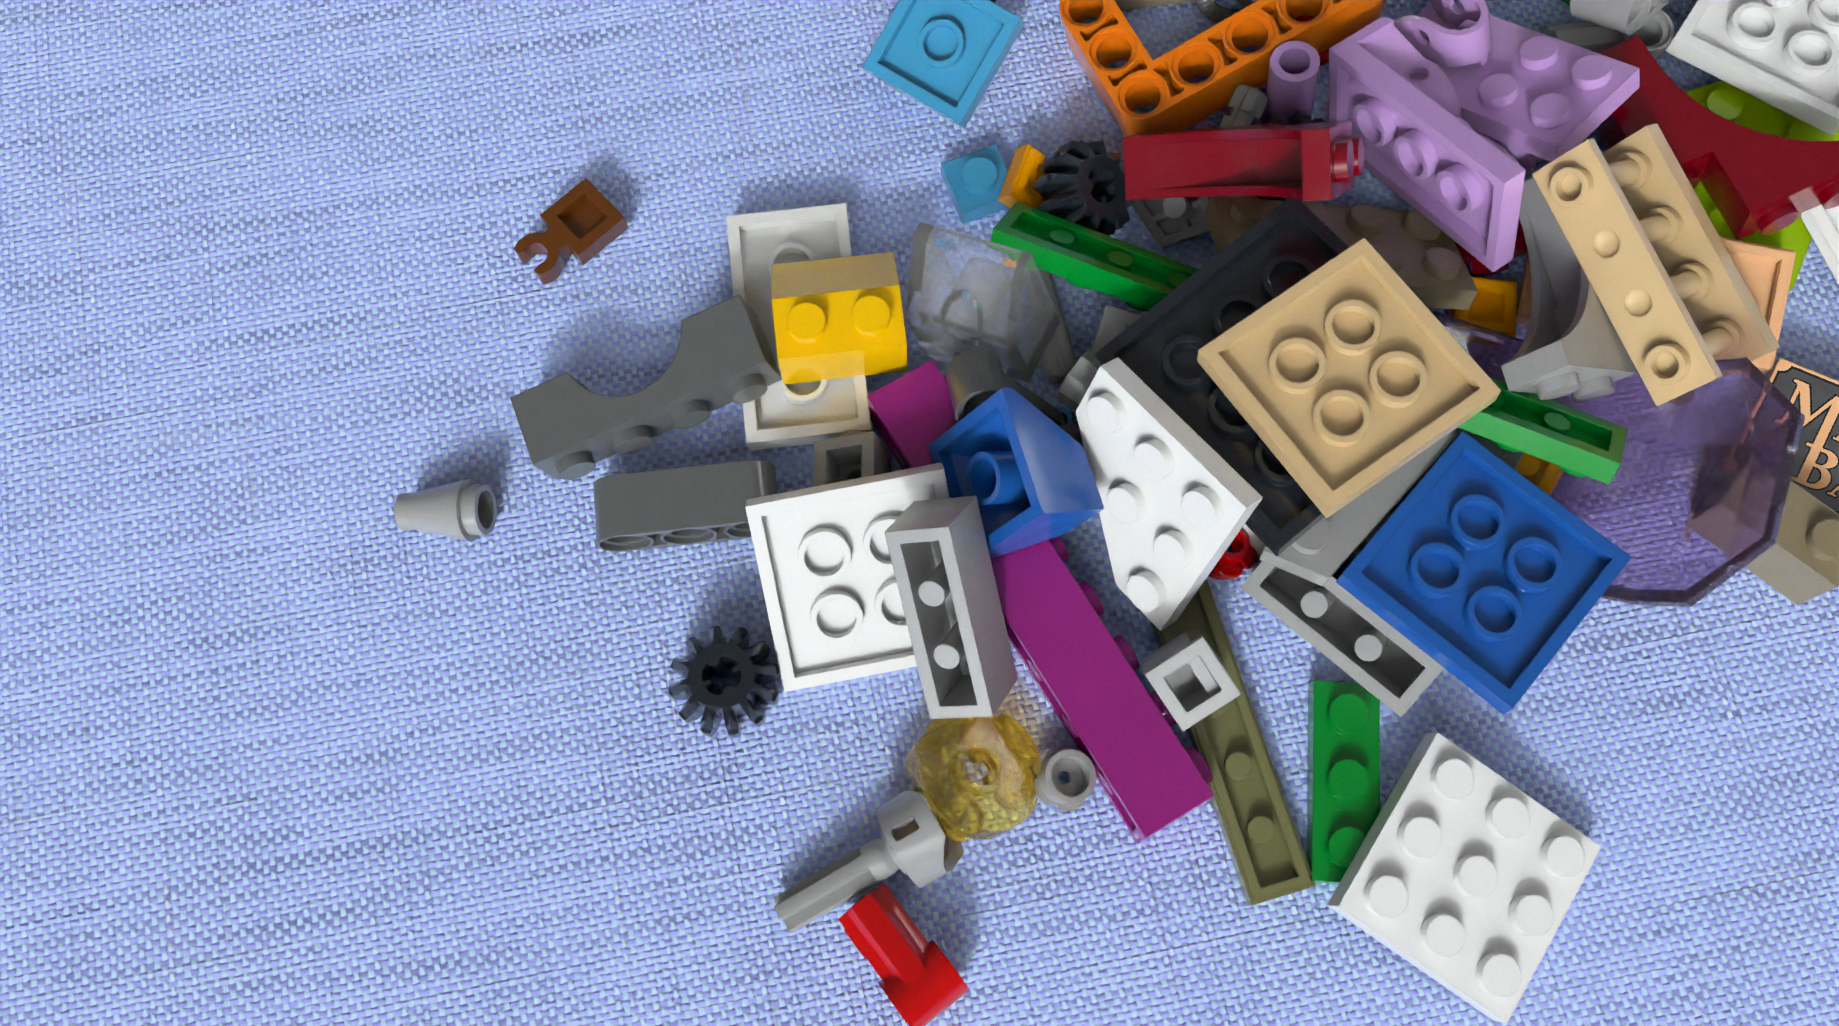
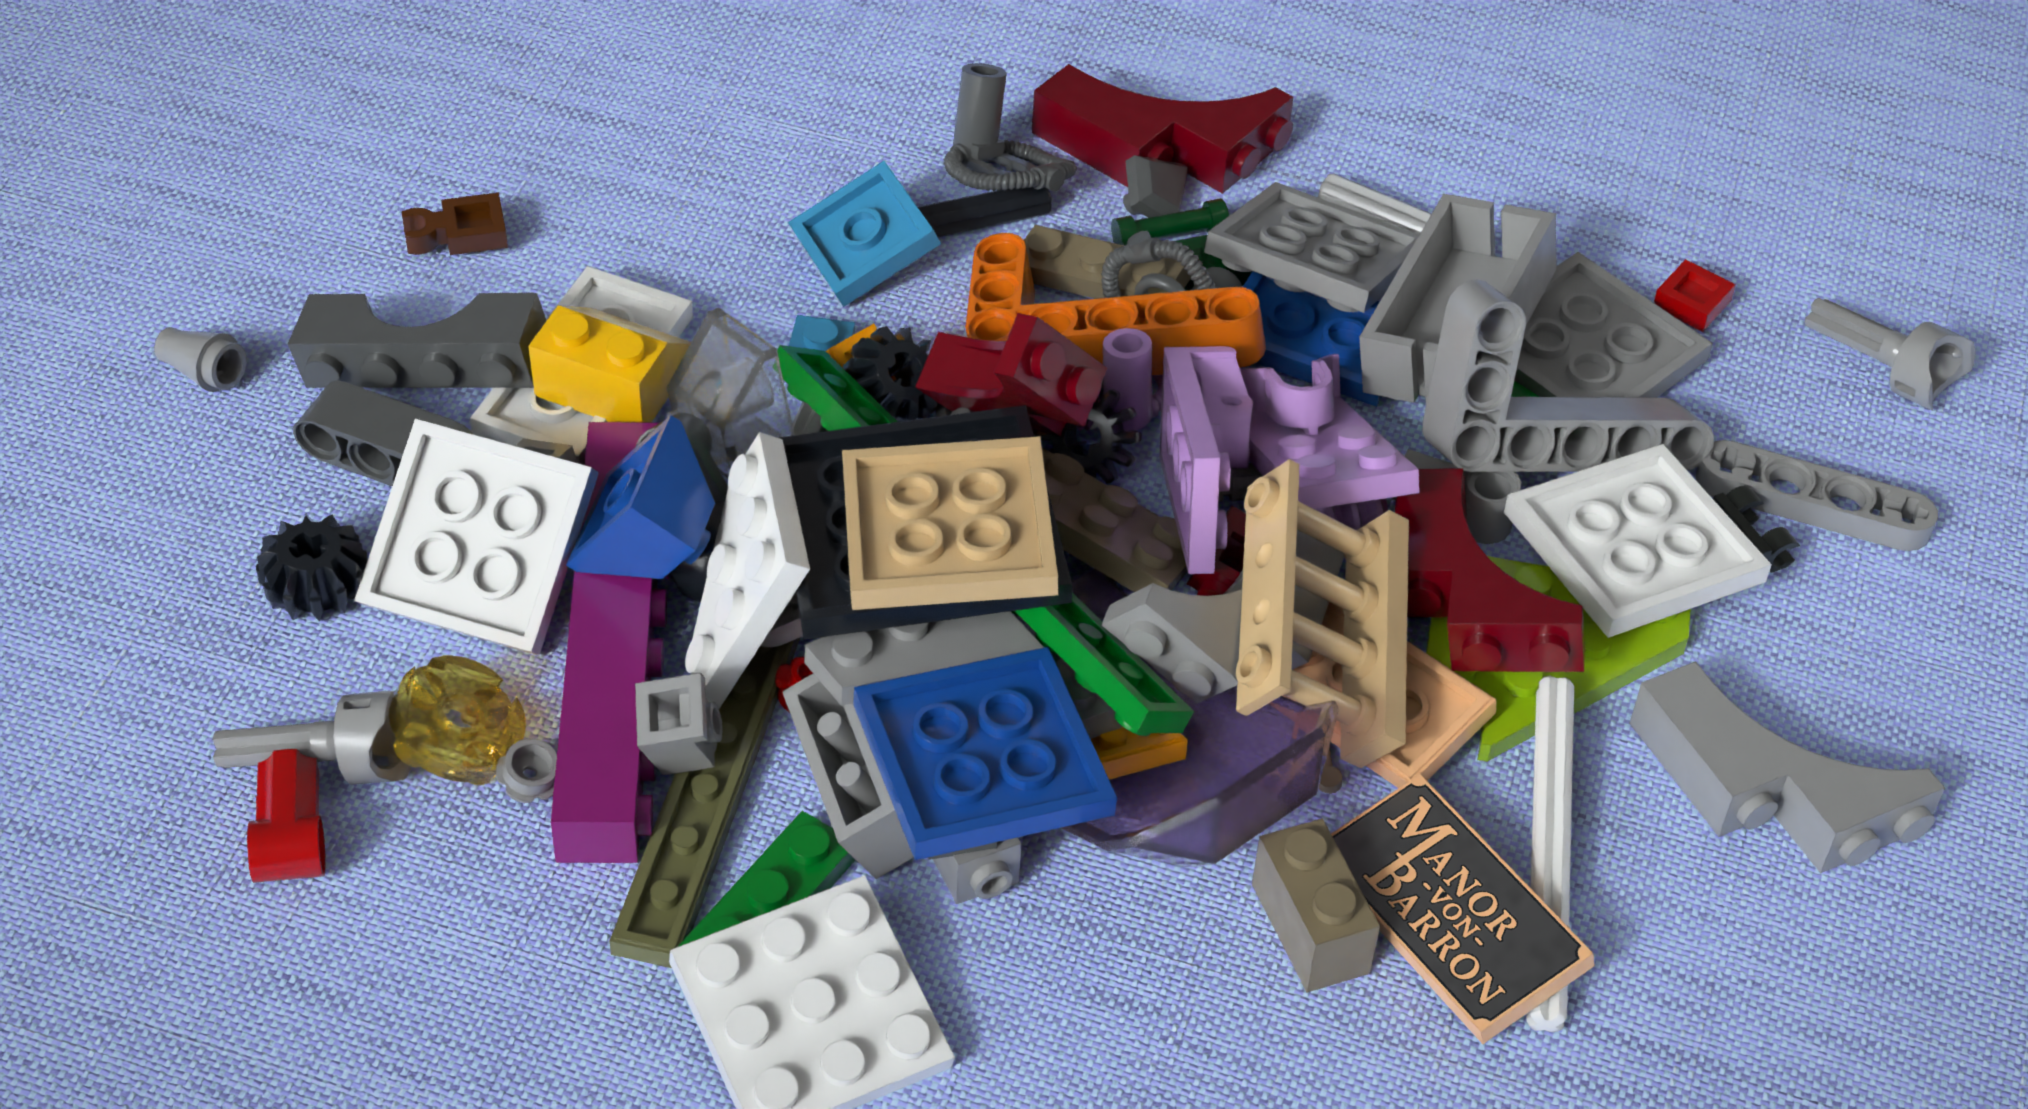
camera: 25 degrees right, 25 degrees down
light grey brick [884,496,1018,719] -> none

